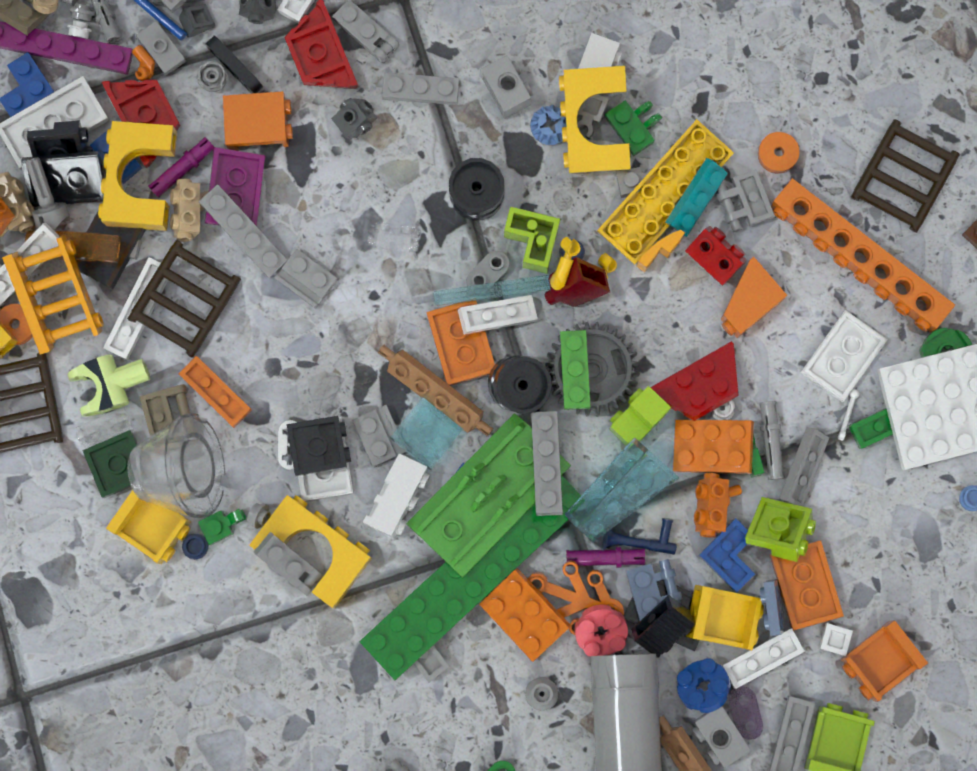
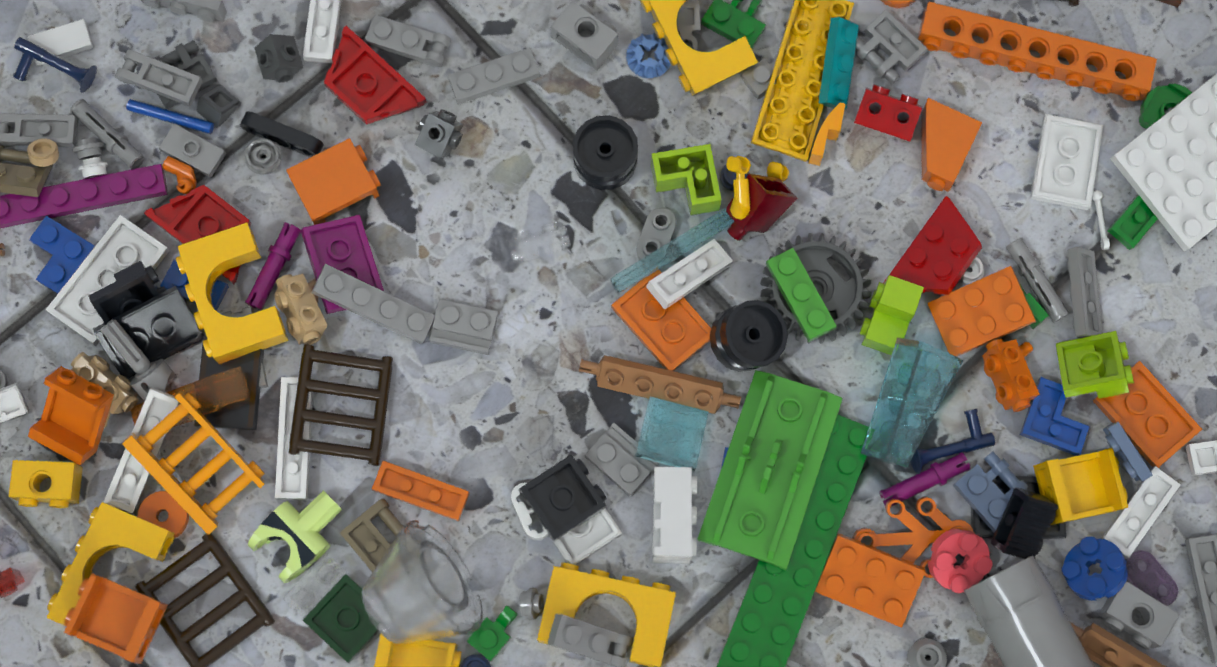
camera: 30 degrees left, 5 degrees down
light grey plate [531,411,563,516] -> none

